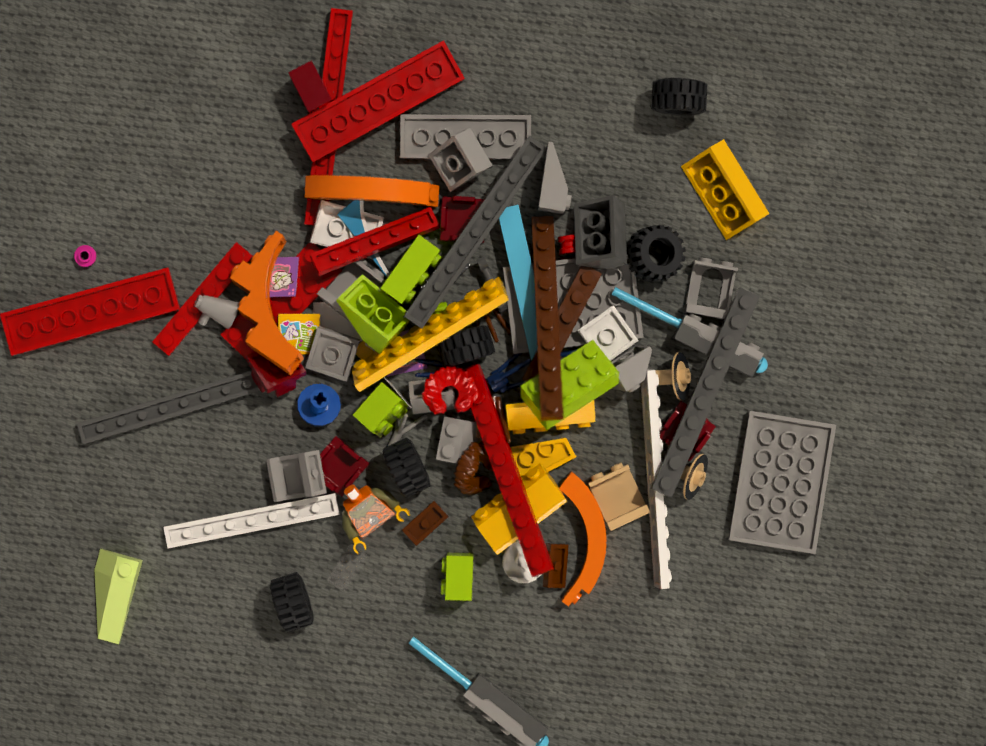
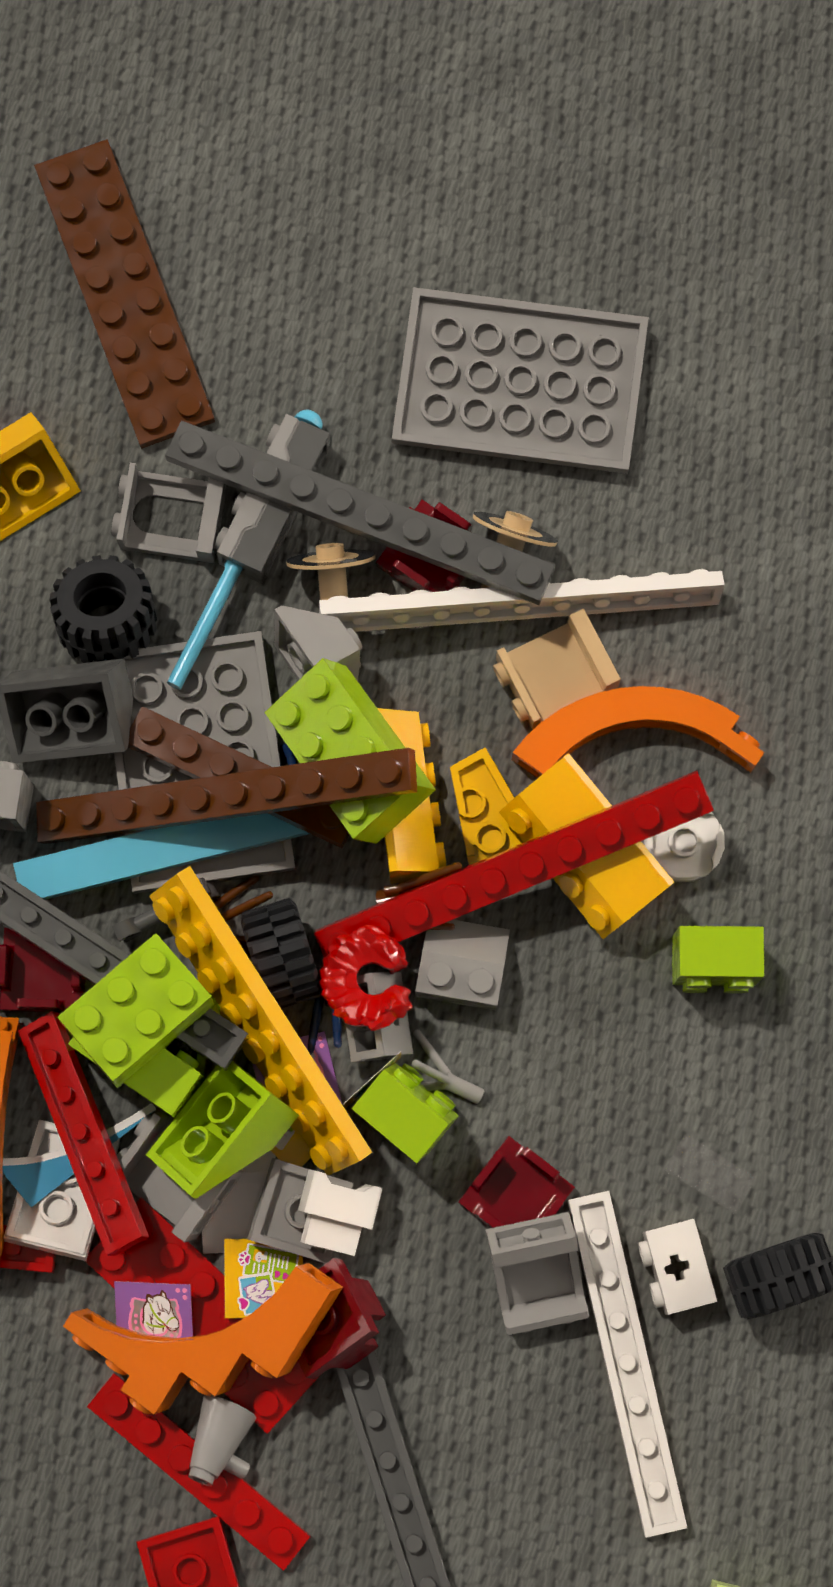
camera: 90 degrees left, 10 degrees down
blue piece [297,384,341,426] -> none
torso [342,485,410,554] -> none
black tyre [383,437,430,498] -> none
reddish brown plate [402,501,449,546] -> none
reddish brown piece [454,441,493,495] -> none
dark blue plant [487,353,531,393] -> none
reddish brown plate [543,543,569,588] -> none
red wheel [557,235,576,255] -> none
white tile [577,305,639,361] -> none
none -> reddish brown plate [34,139,215,449]
none -> lime brick [58,933,215,1088]
none -> white piece [298,1169,383,1256]
none -> white brick [638,1219,717,1315]

